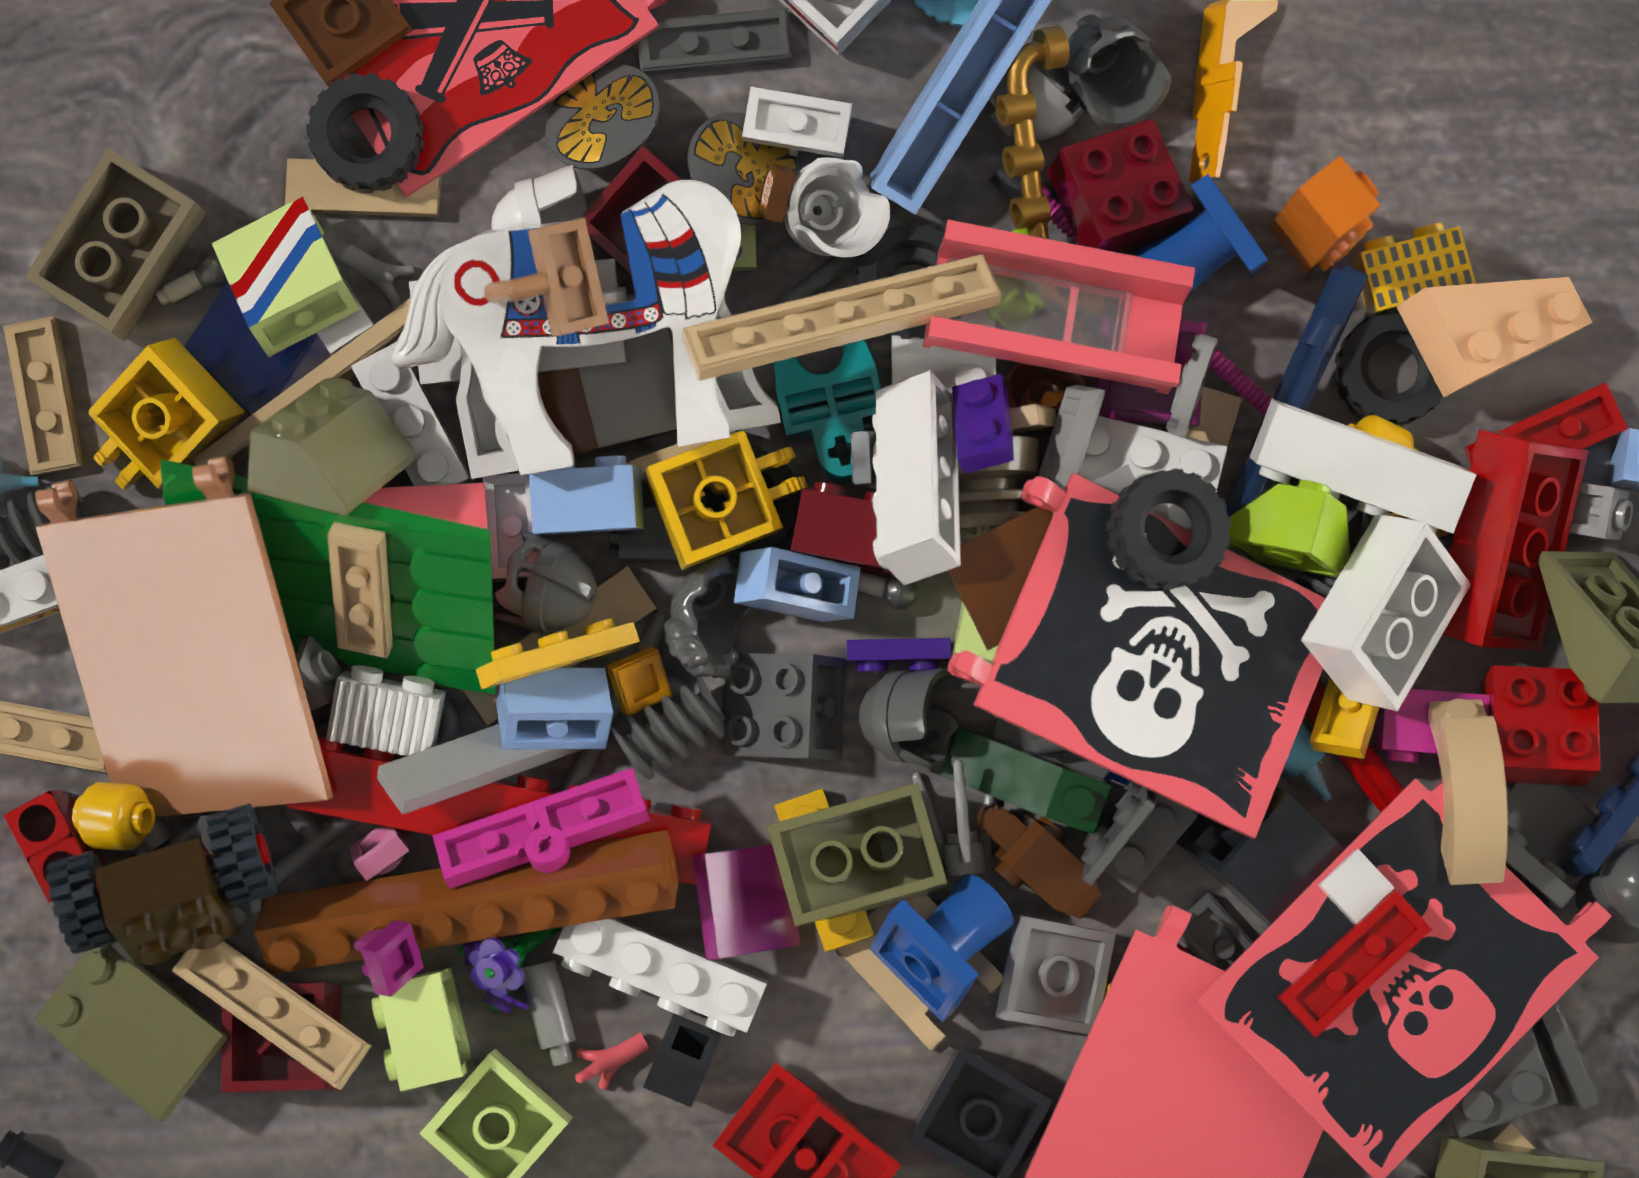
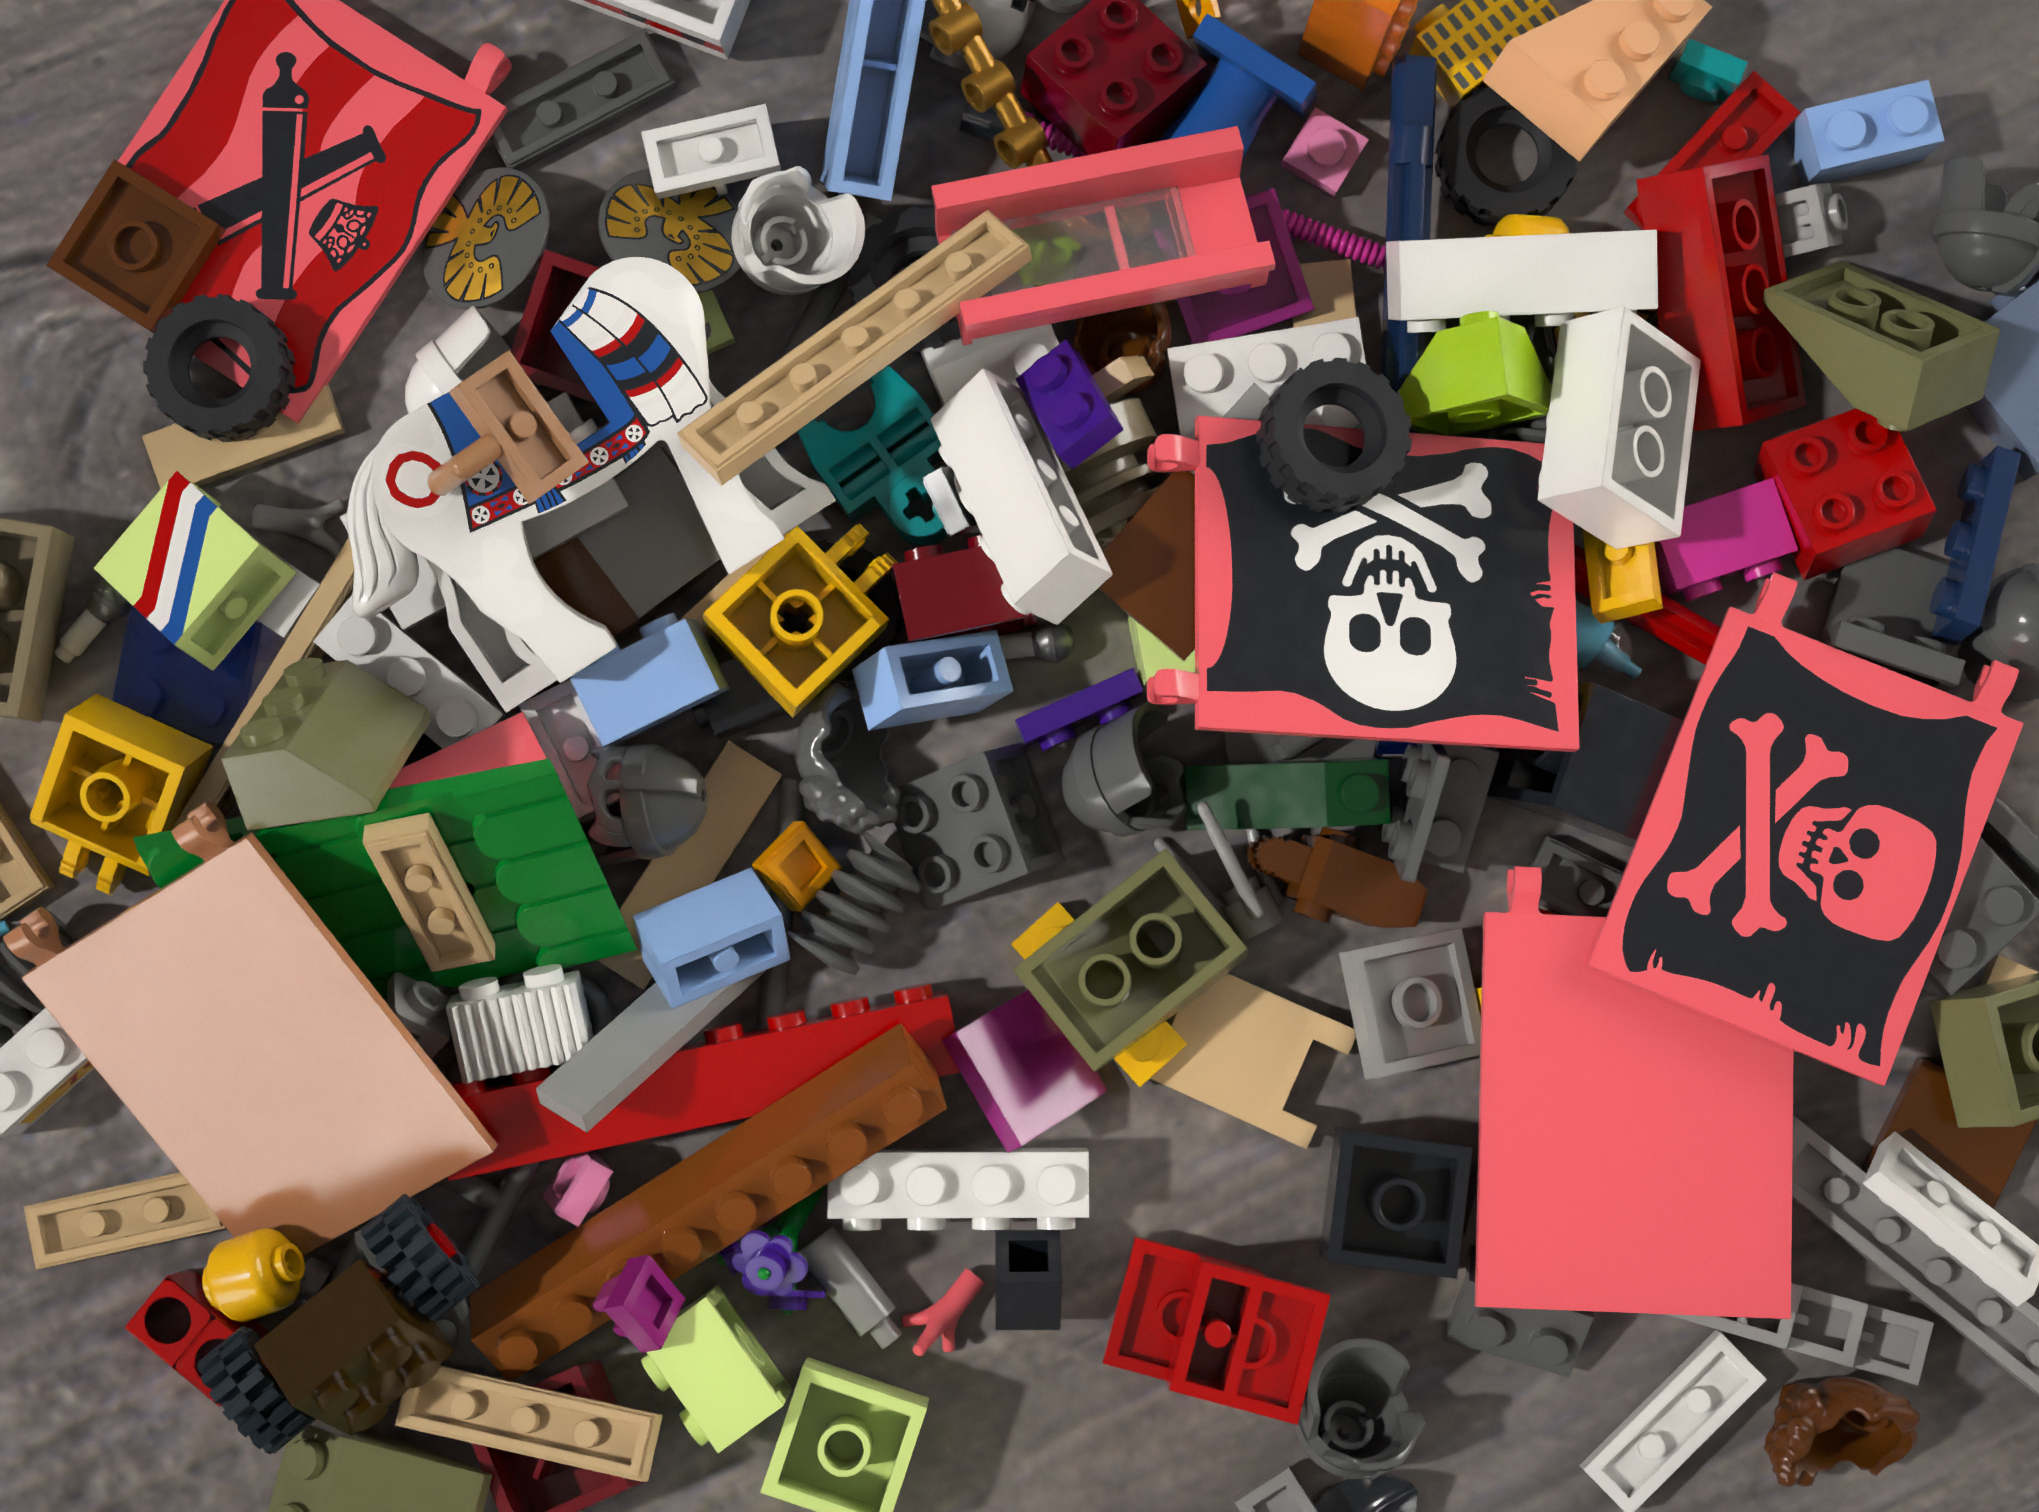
camera: 25 degrees left, 0 degrees up
dark pink hinge [433,767,650,889] -> none
yellow plate [476,618,640,689] -> none
reddish brown tile [759,163,796,223] -> none
blue plant [870,874,1014,1023] -> none
light grey tile [1038,385,1105,489] -> none
light grey tile [1166,333,1218,438] -> none
red plate [1277,890,1432,1037] -> none
white tile [1317,849,1395,924] -> none
tan arch [1428,699,1508,885] -> none
none -> bright pink plate [1281,107,1369,198]
none -> teal plate [1667,38,1748,102]

